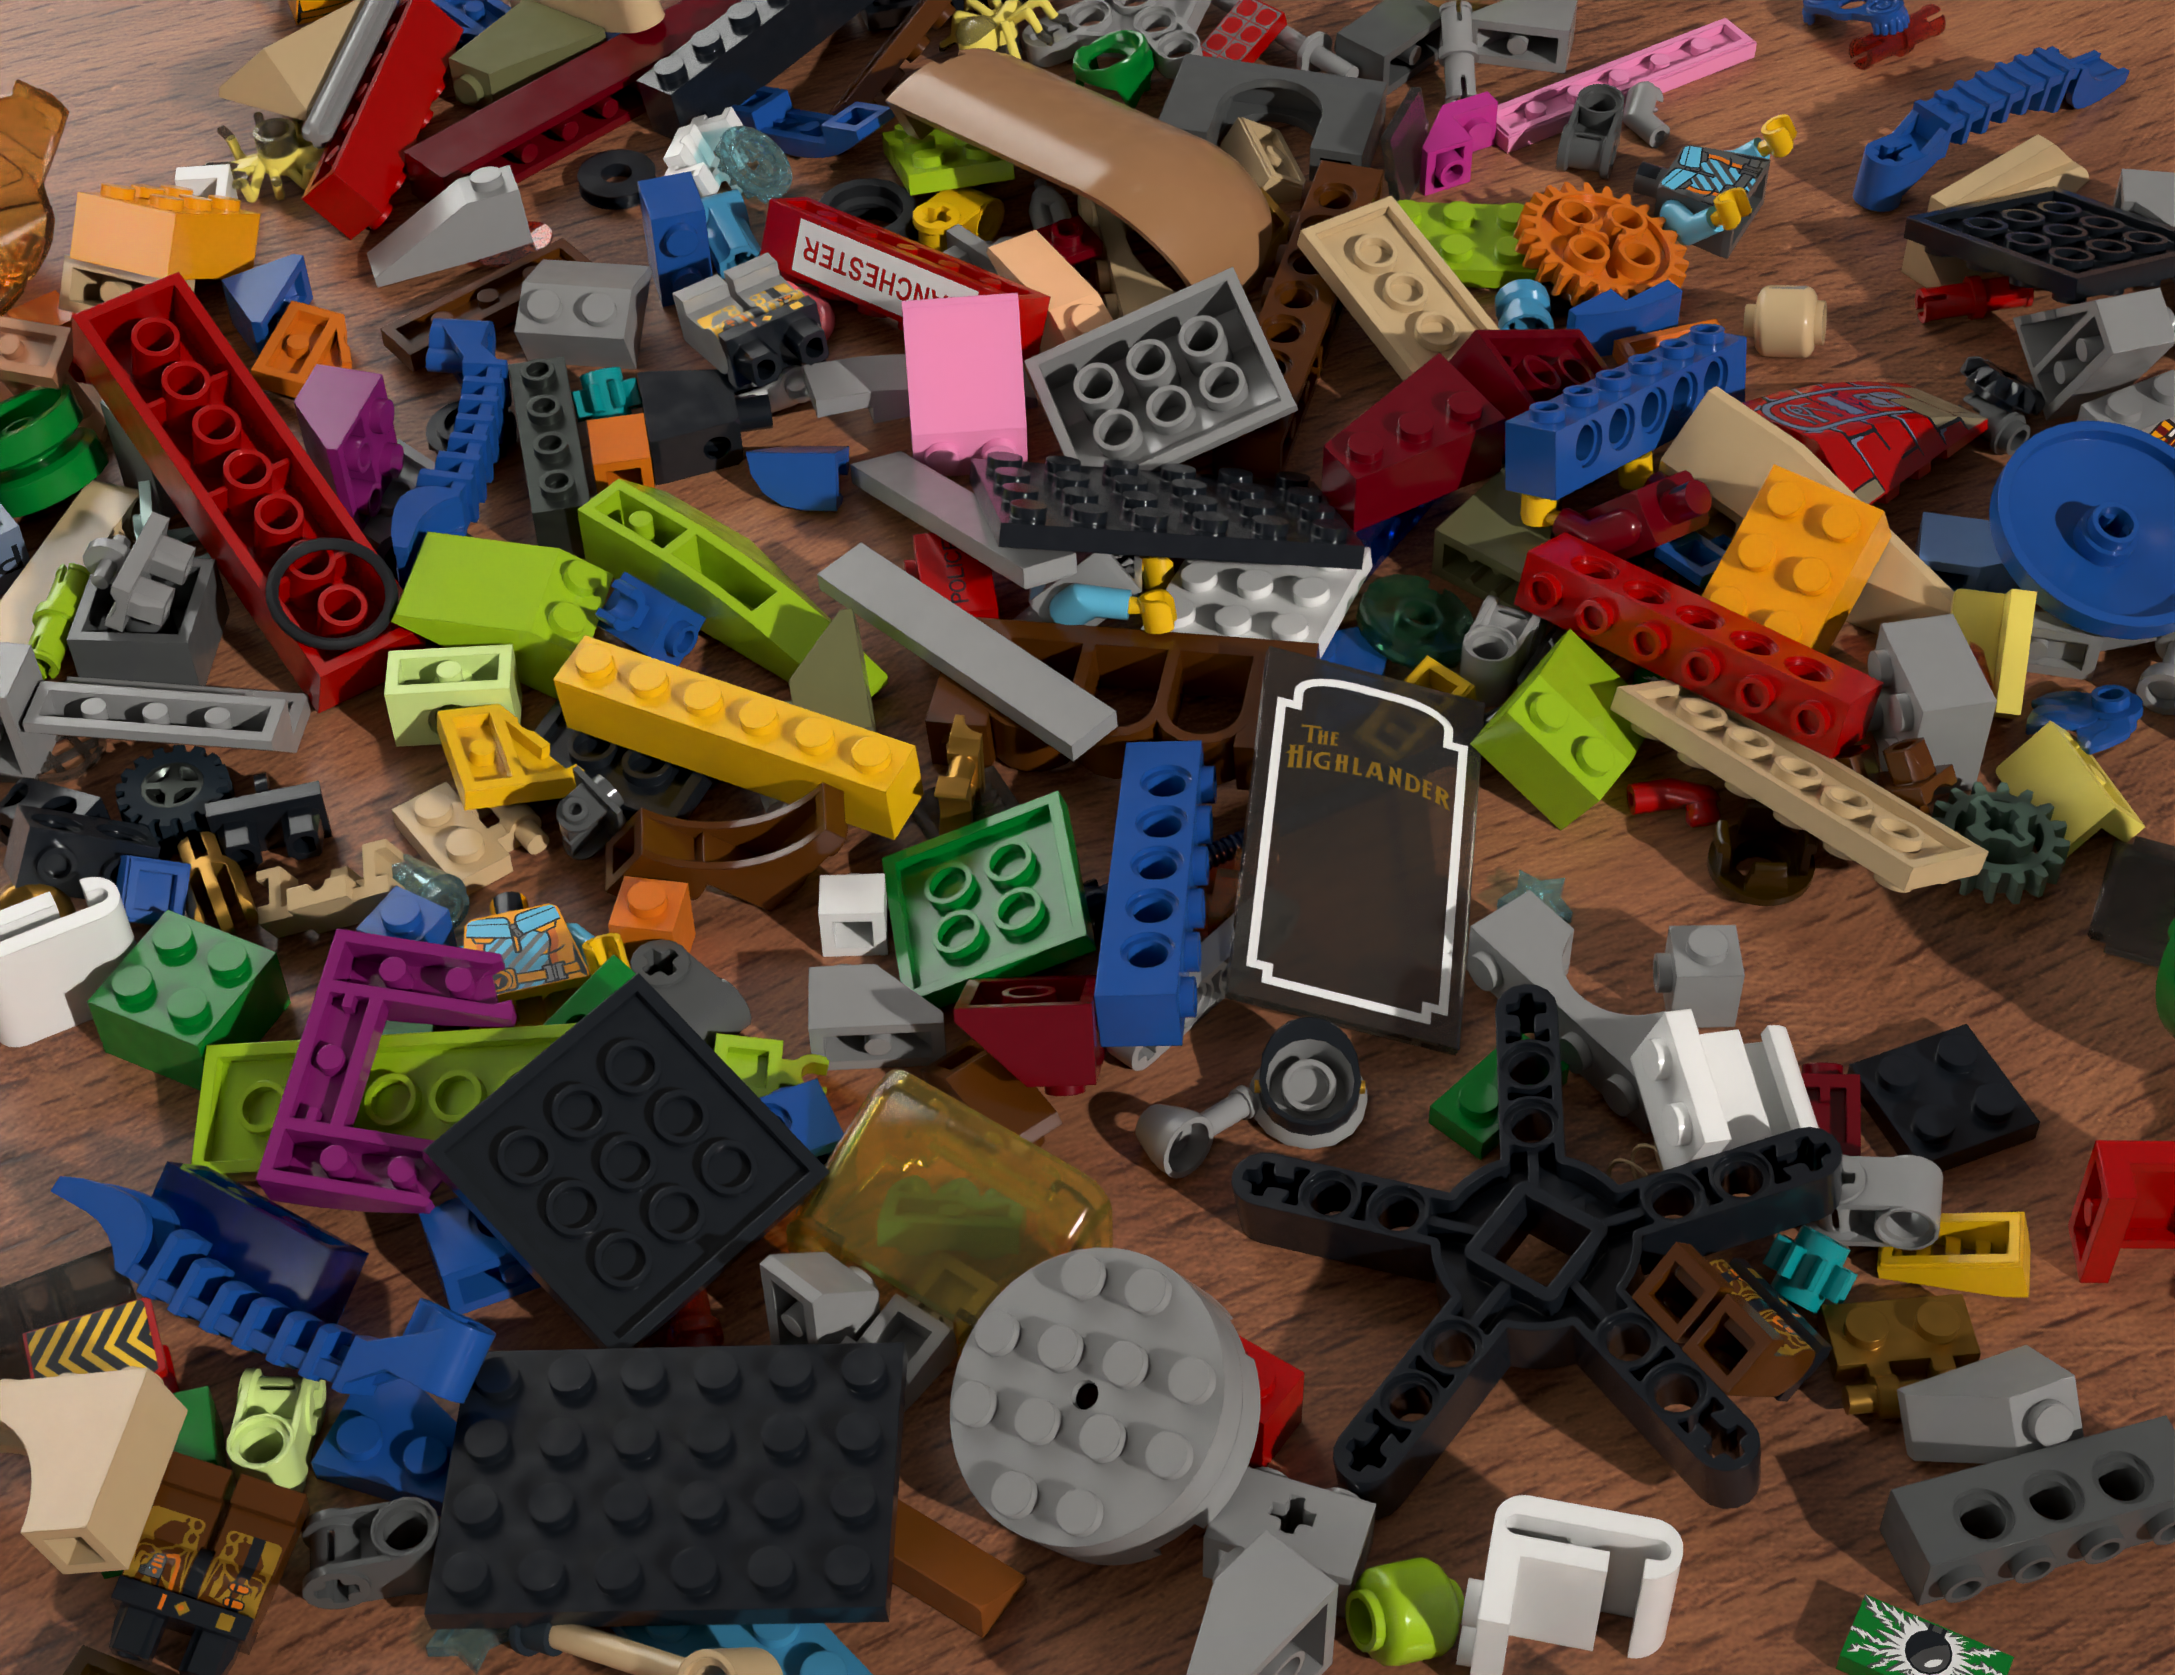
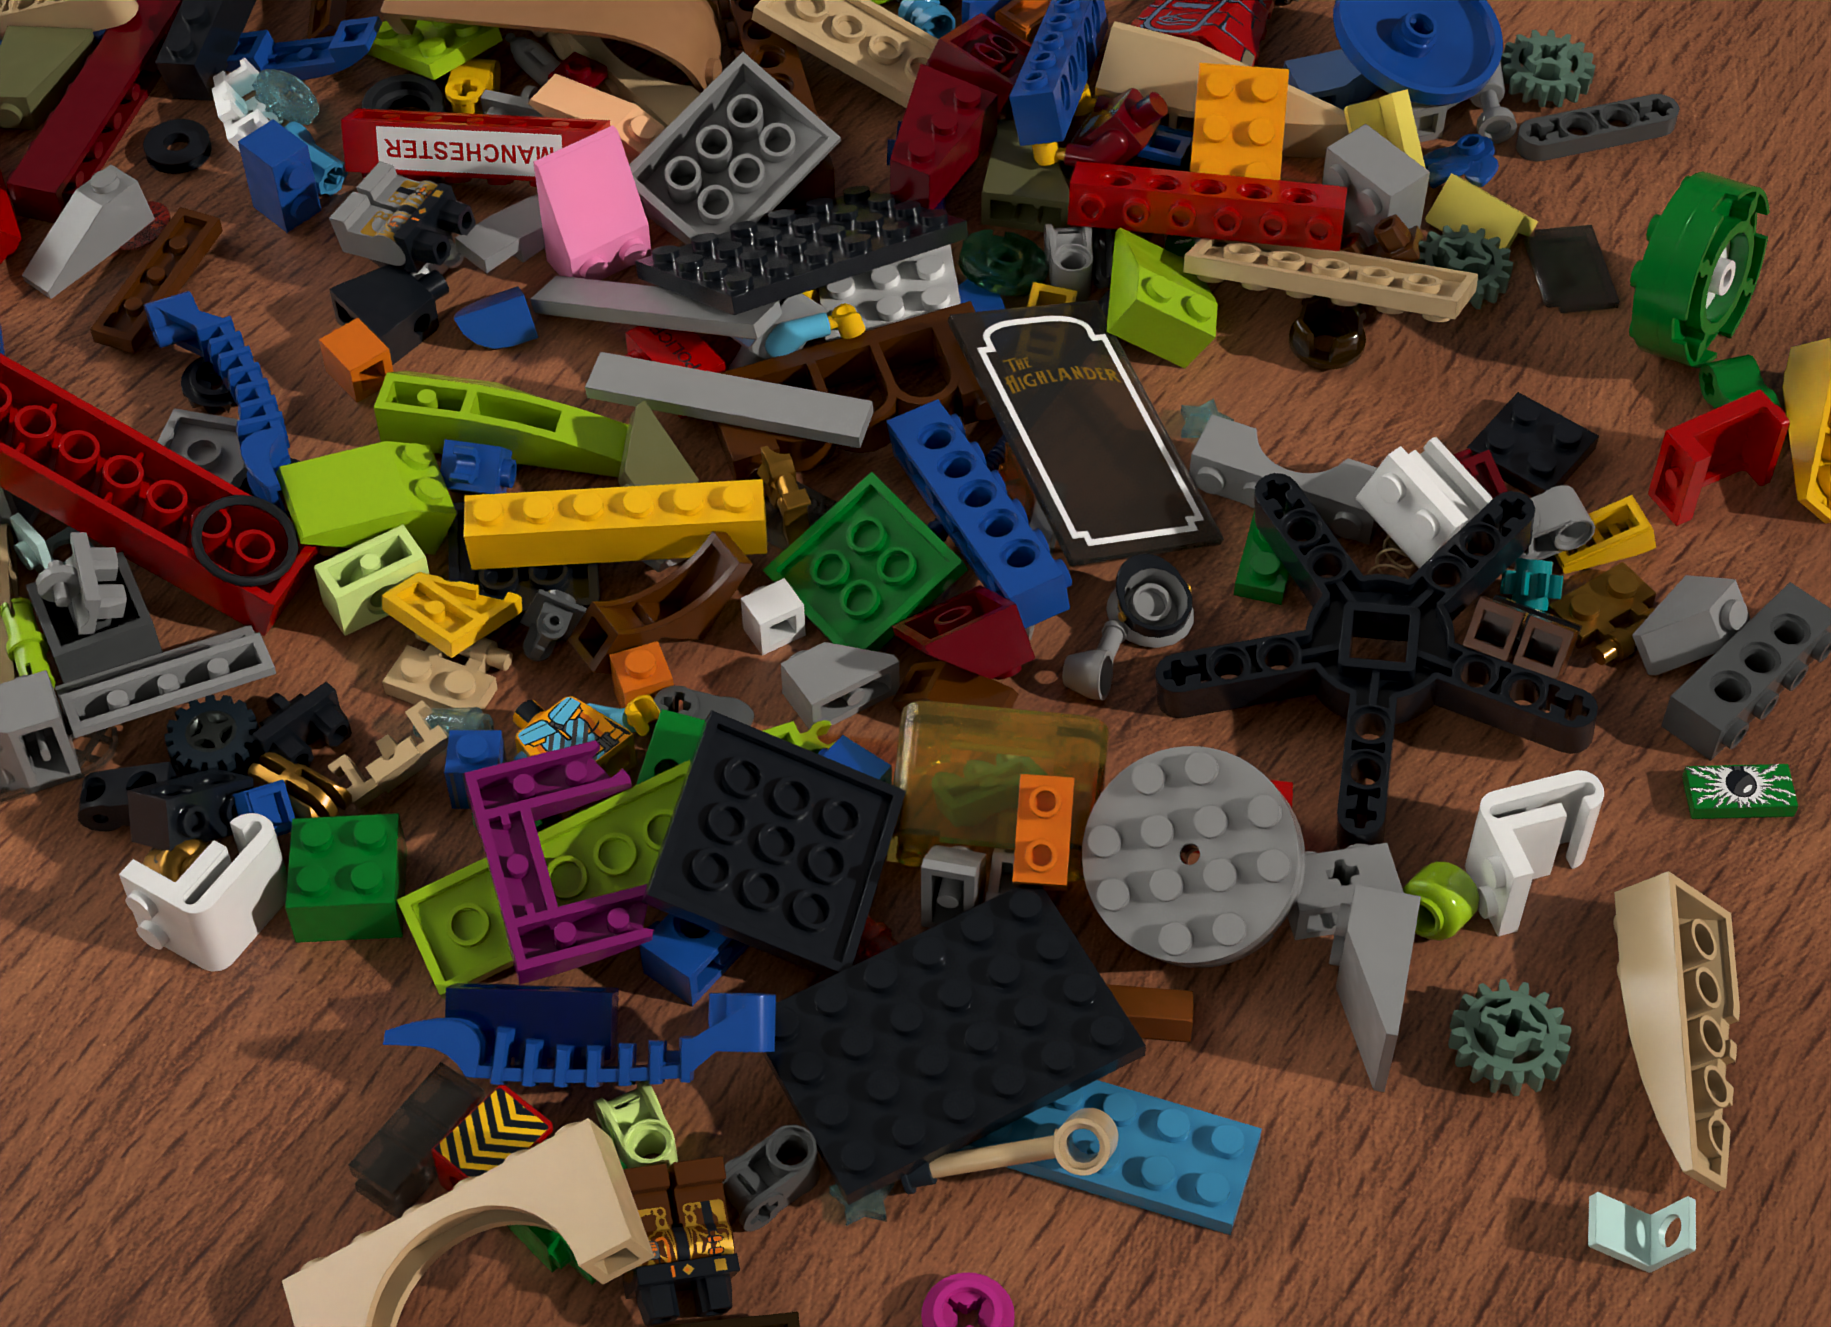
camera: 30 degrees left, 5 degrees up
orange wing [251,300,352,398] -> none
magenta slope [294,364,404,532] -> none
blue wing [311,1378,457,1517] -> none
pearl dark grey brick [508,356,590,559] -> none
light grey slope [514,259,652,369] -> none
teal gear [571,367,642,422] -> none
red arm [1627,778,1721,828] -> none
light grey brick [1653,925,1745,1028] -> none
none -> orange brick [1012,774,1075,892]

